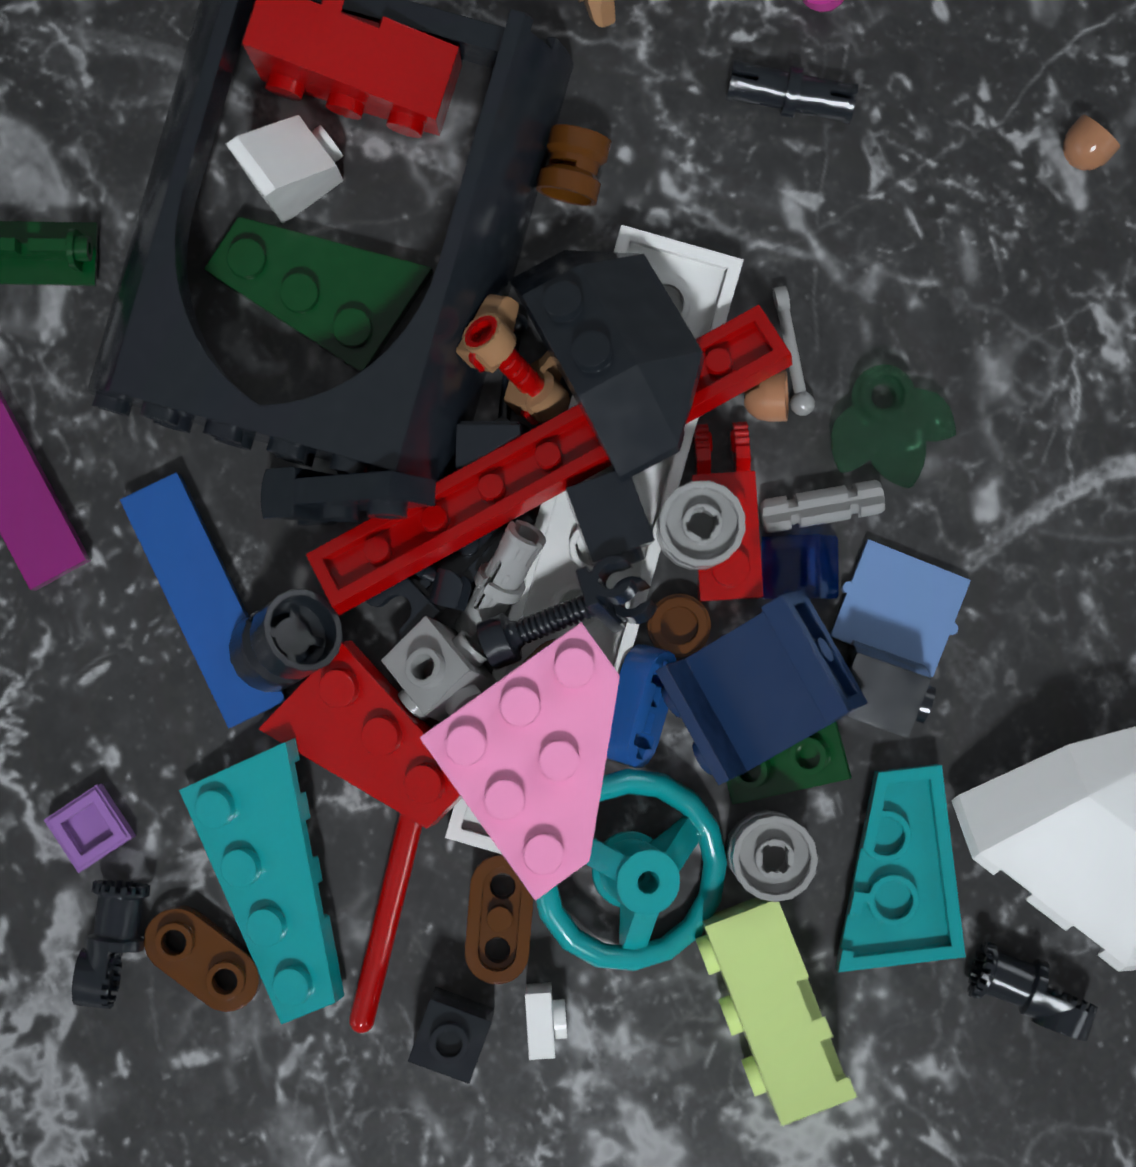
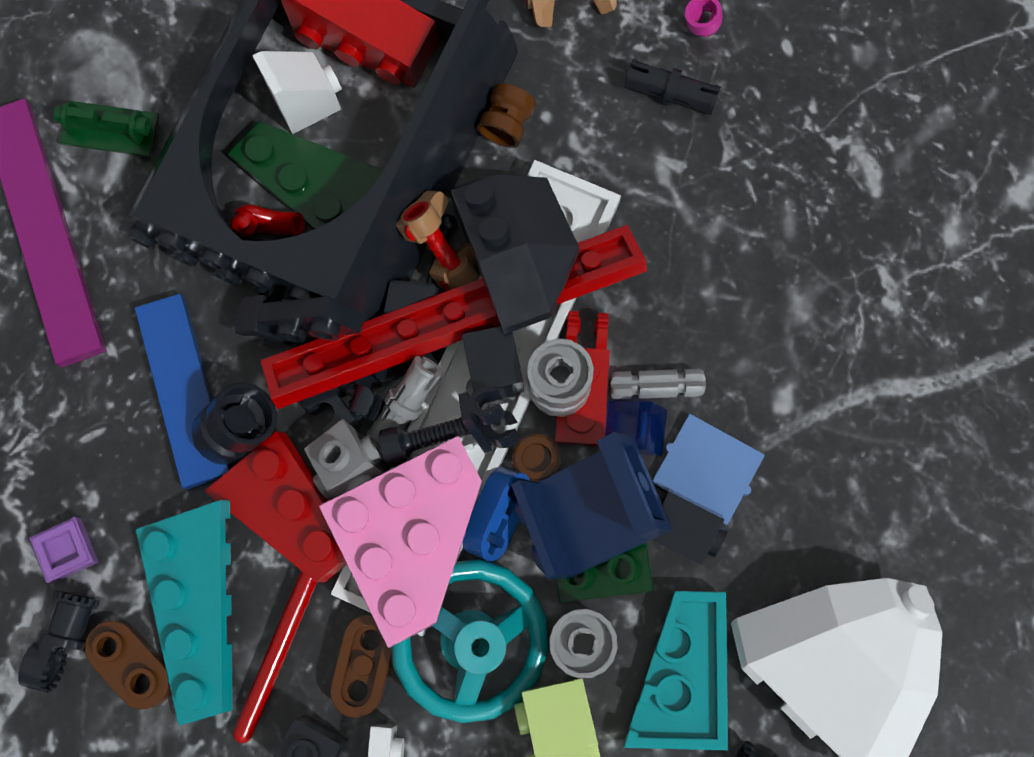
camera: 15 degrees right, 10 degrees down
nougat hinge [744,371,789,422] -> none
light grey hinge [772,286,815,416] -> none
clear green plate [831,364,956,489] -> none
nougat hinge [1063,115,1120,170] -> none
none -> red arm [231,204,305,238]

